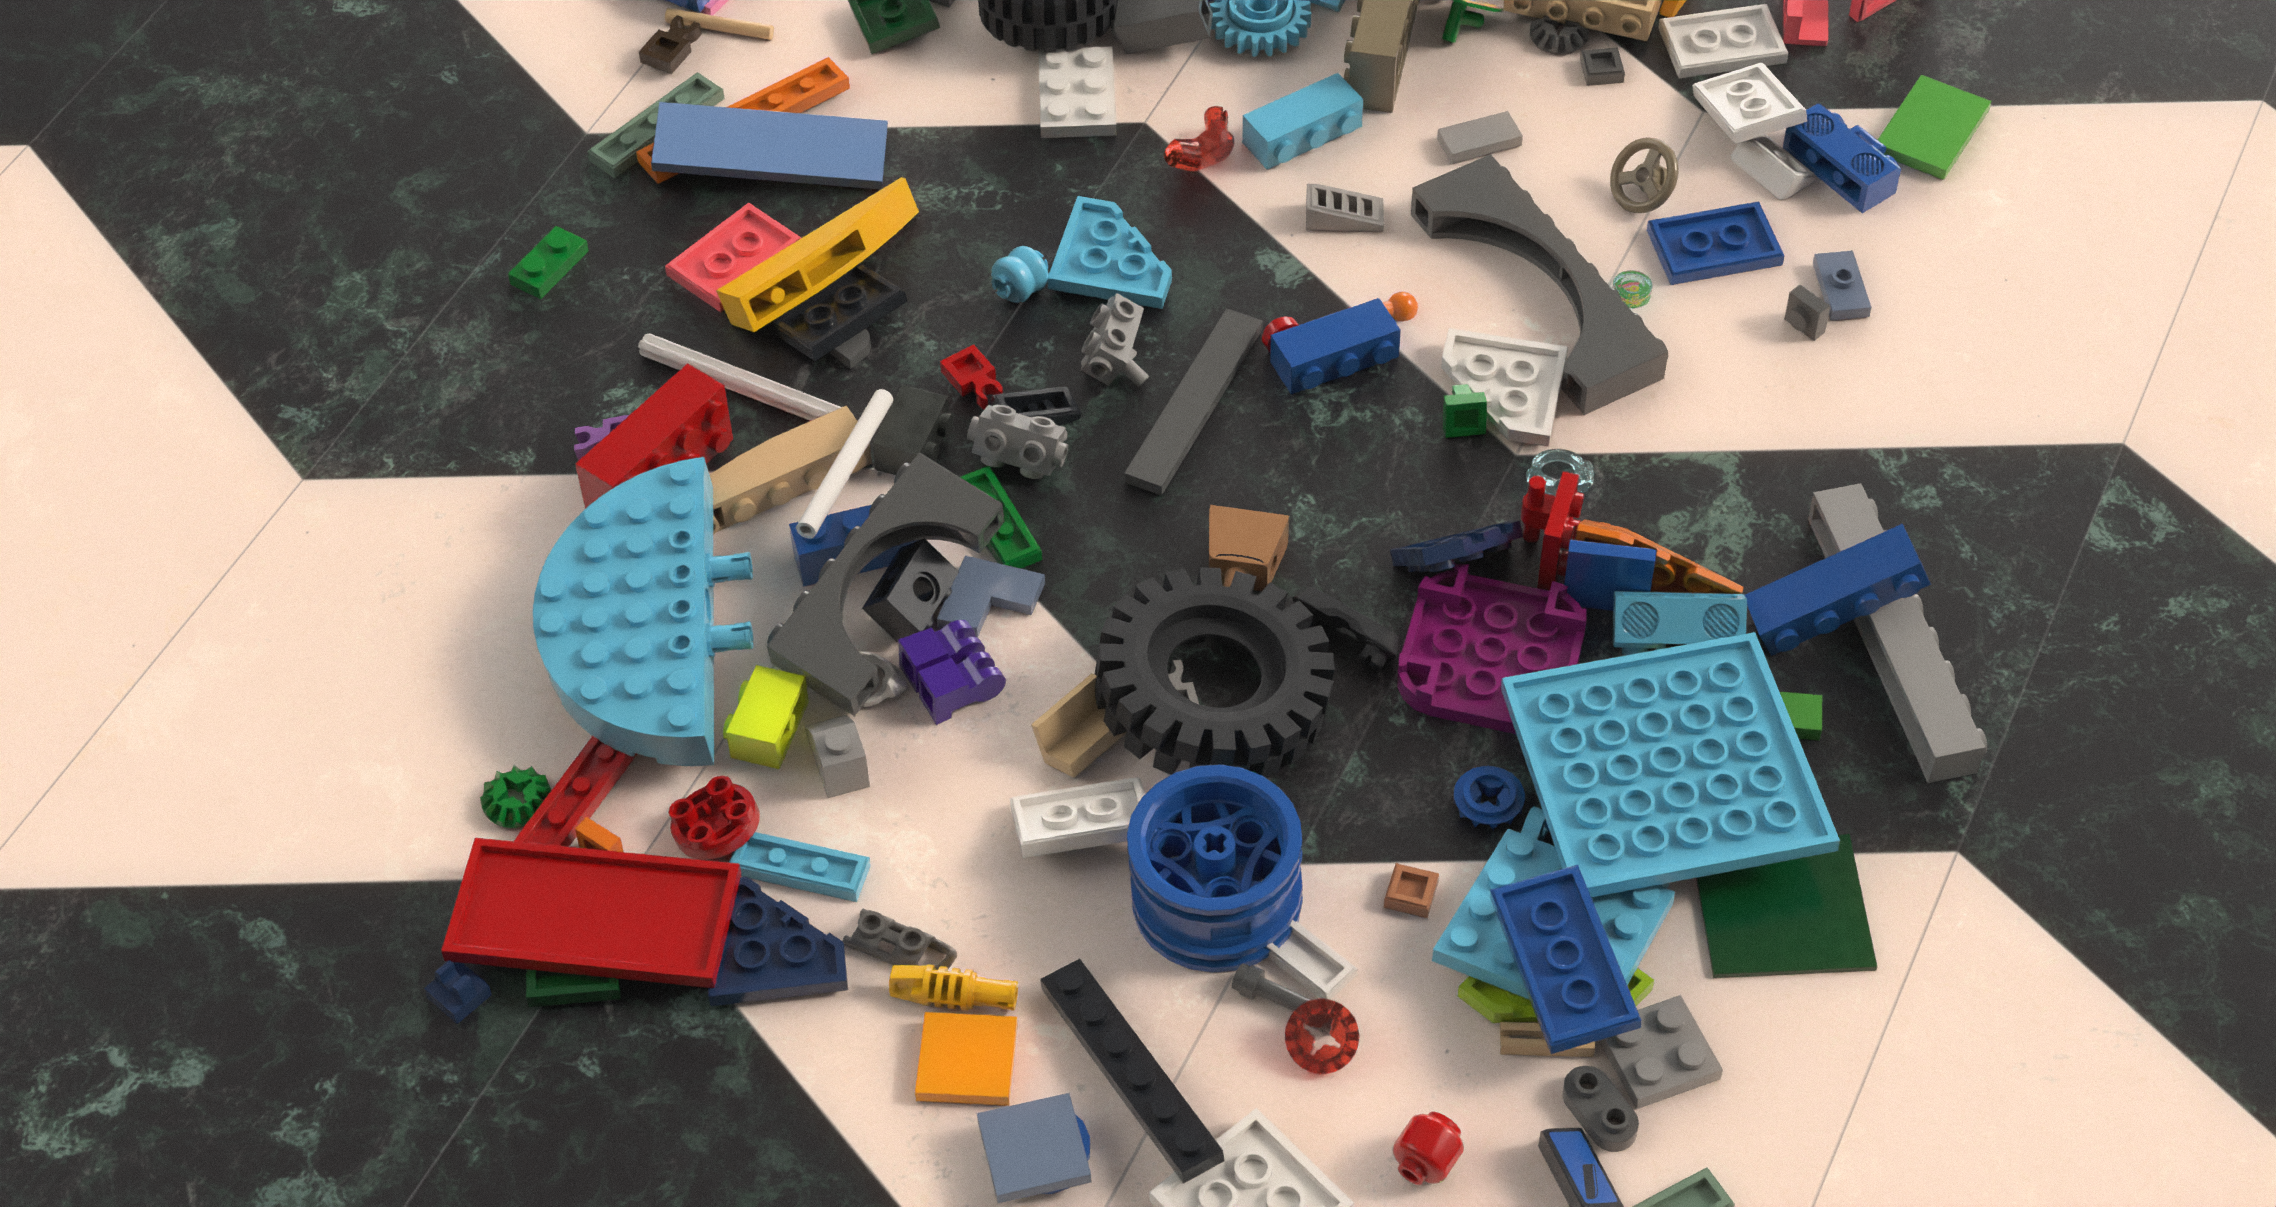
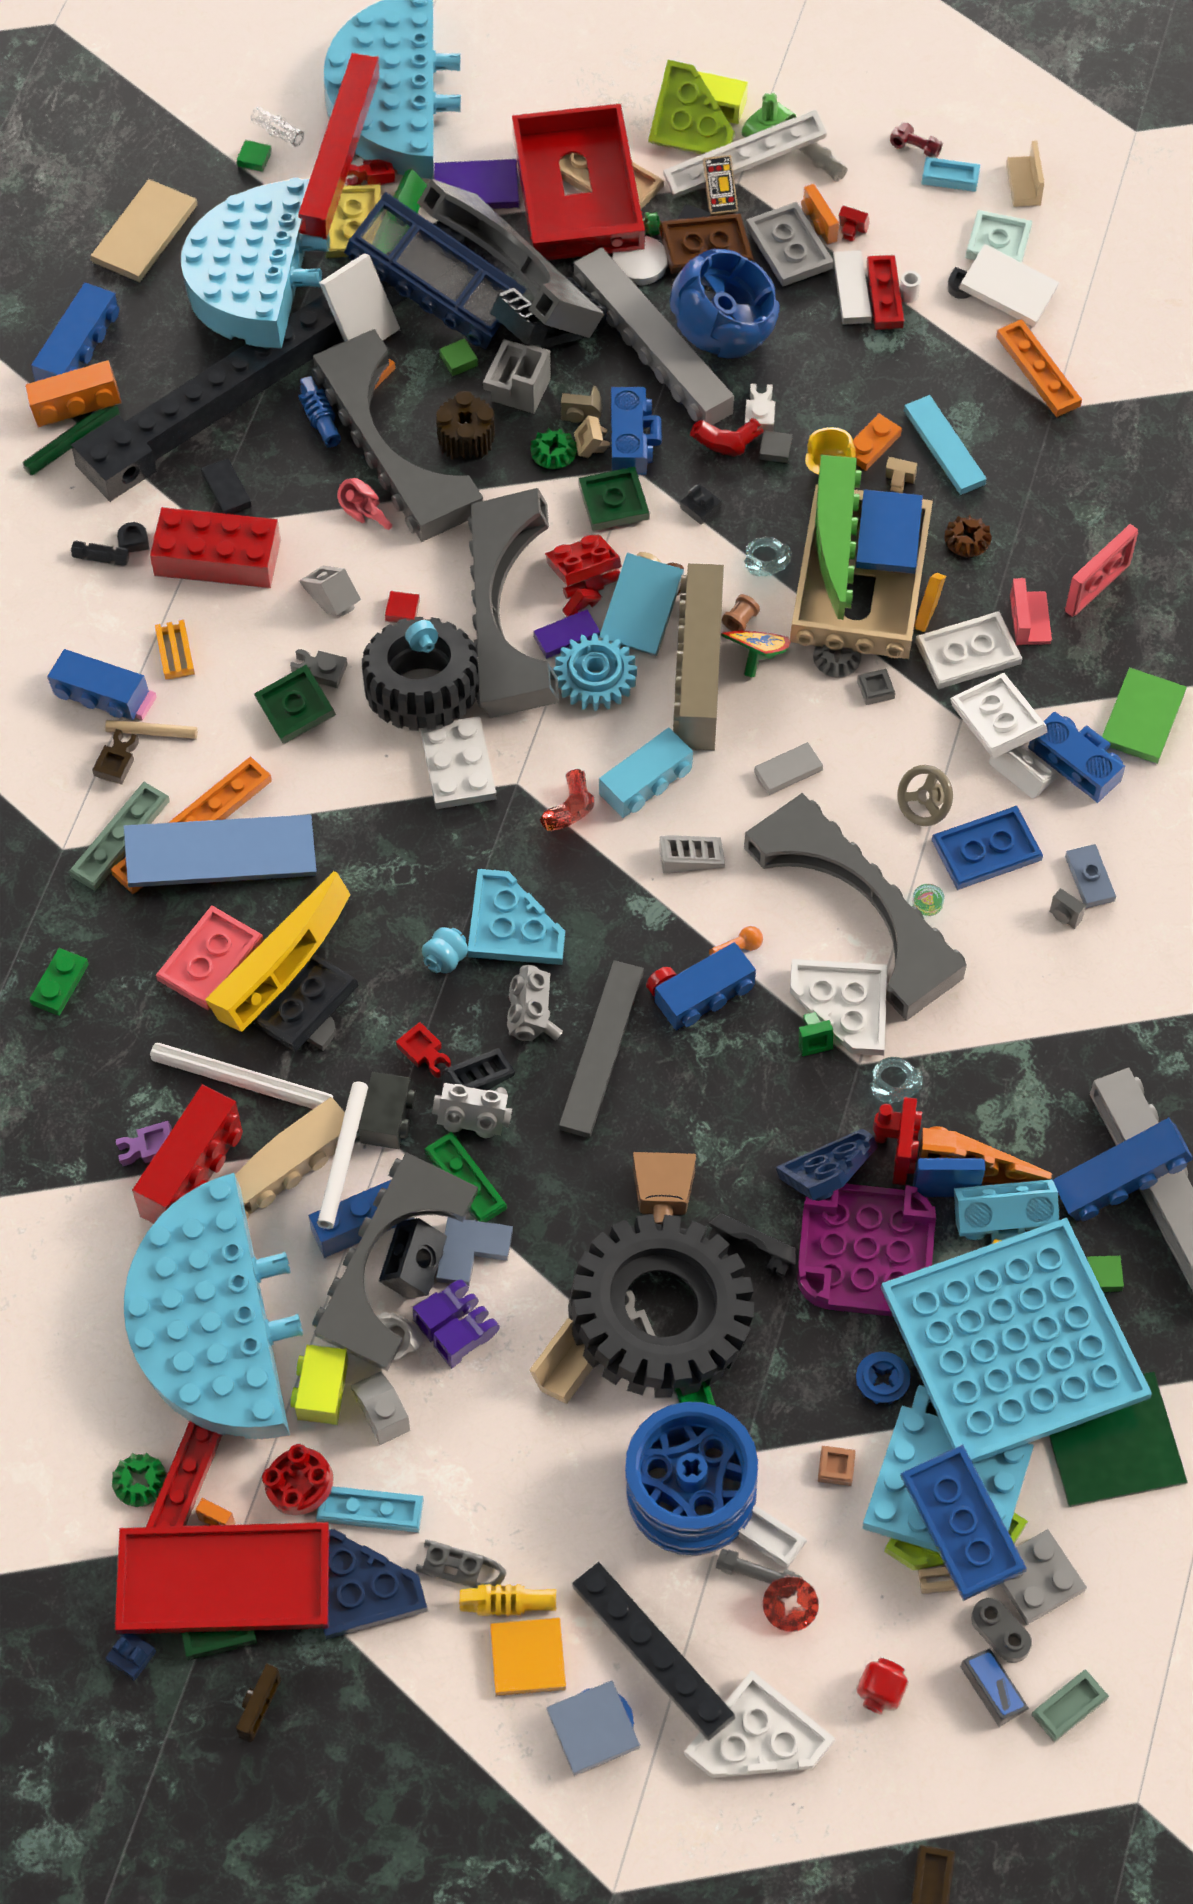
camera: 10 degrees left, 10 degrees up
white tile [1009,777,1145,858] -> none
none -> dark brown plate [236,1663,281,1743]

